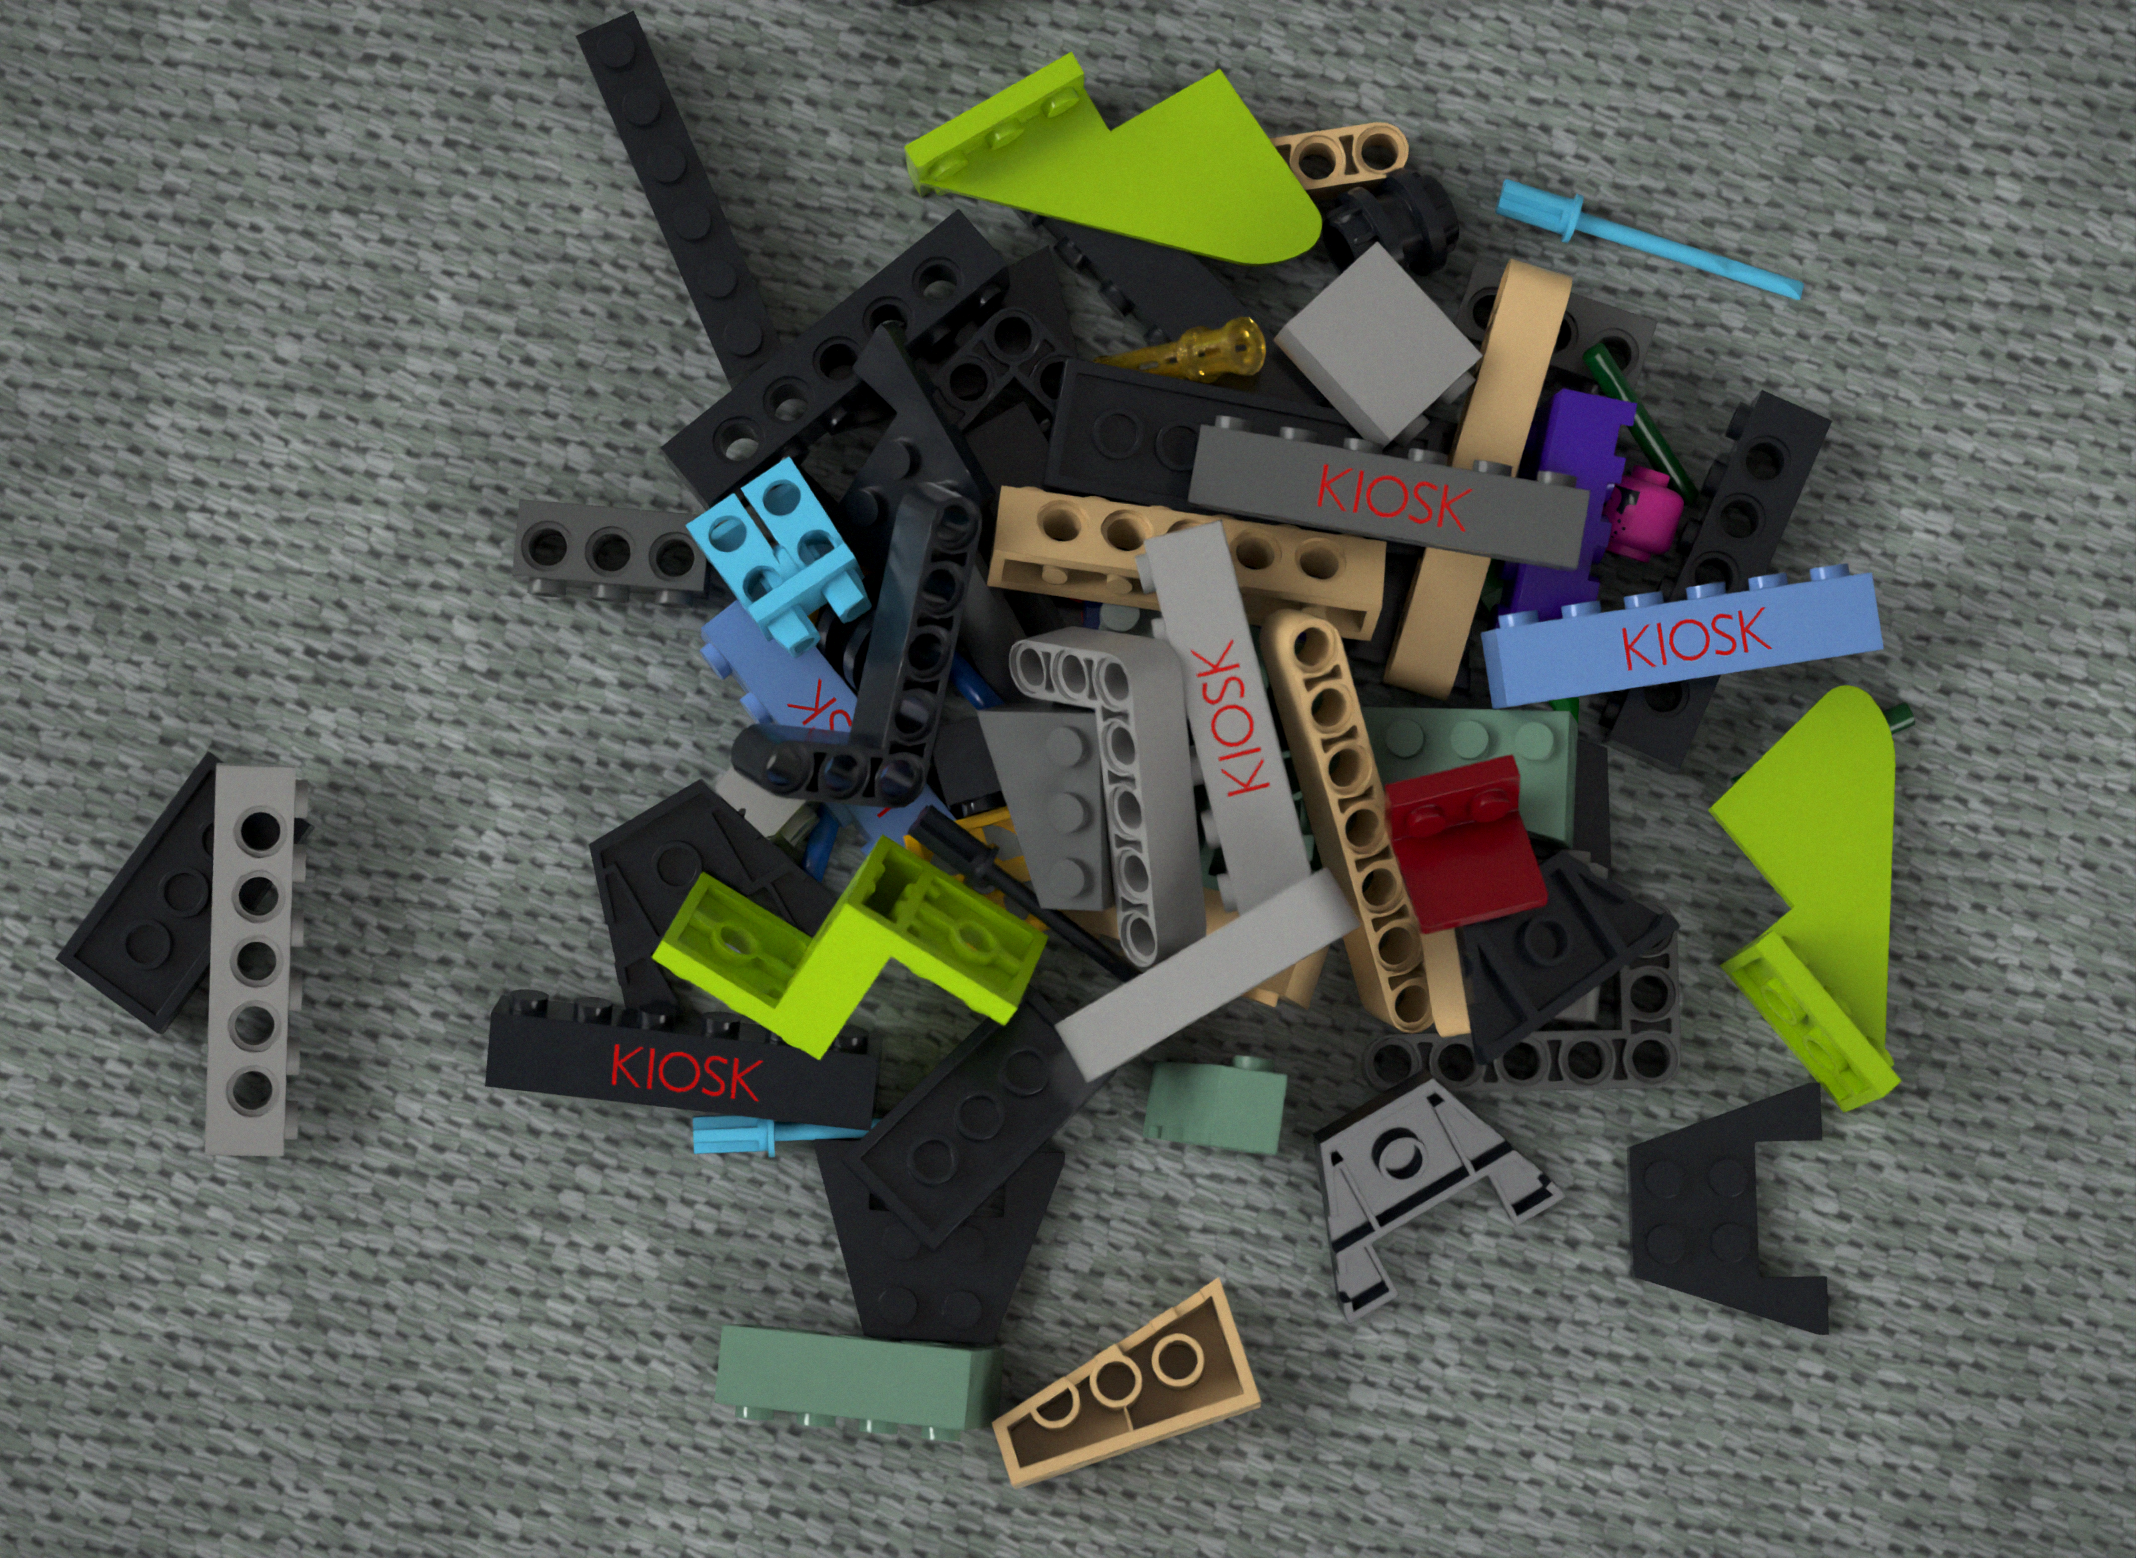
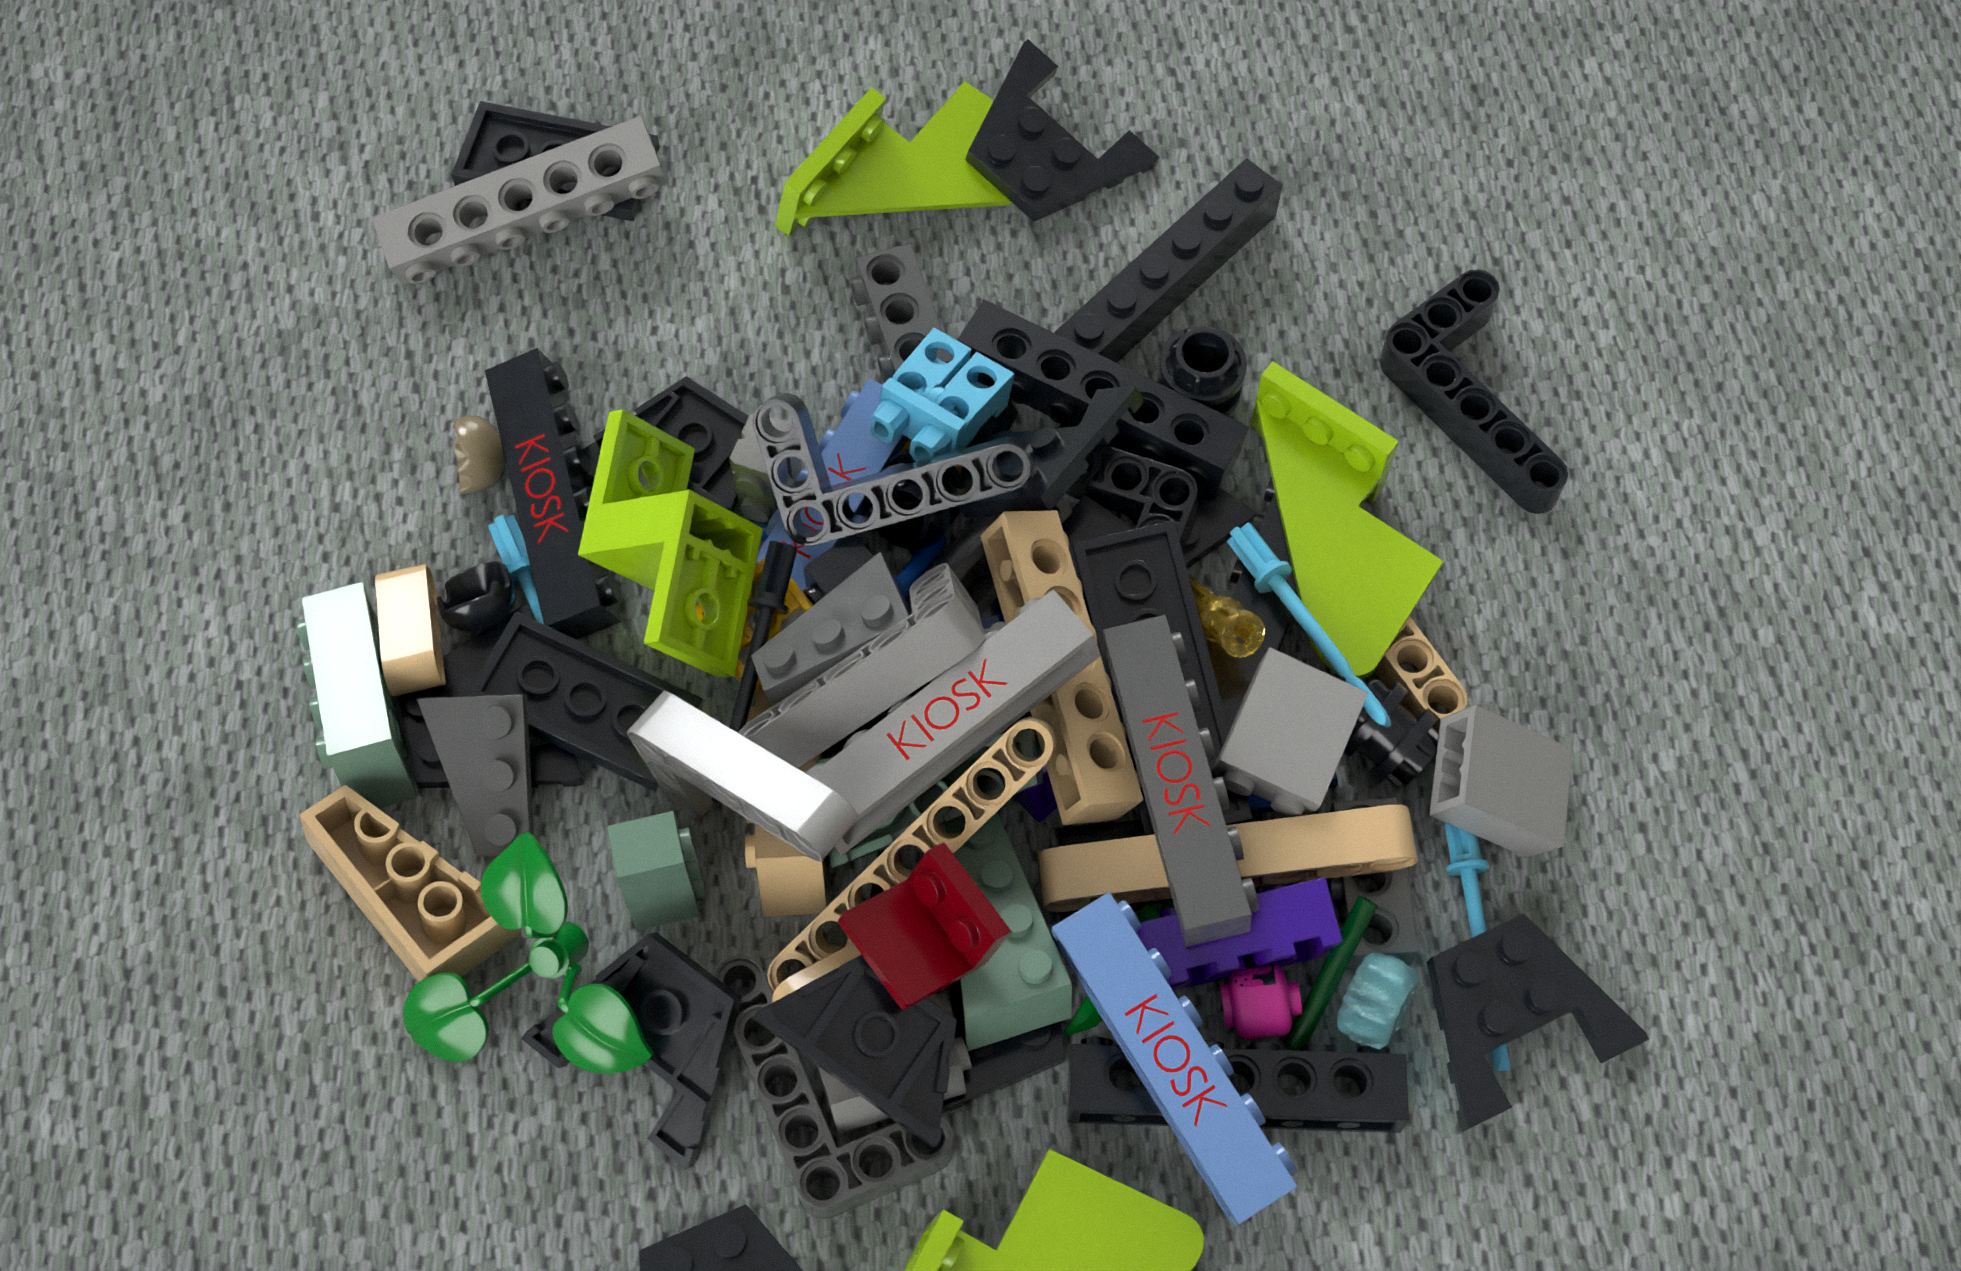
camera: 65 degrees right, 20 degrees down
none -> beam [375,564,446,697]
none -> green plant [403,831,654,1074]
none -> dark grey wing [417,694,534,857]
none -> black hair [437,561,517,632]
none -> dark tan hair [453,415,506,494]
none -> lime piece [774,81,1014,236]
none -> black wing [965,39,1160,222]
none -> black piece [1157,326,1247,416]
none -> medium azure piece [1227,522,1391,727]
none -> clear light blue gear [1337,951,1418,1050]
none -> black wing [1426,914,1649,1132]
none -> light grey brick [1429,705,1573,857]

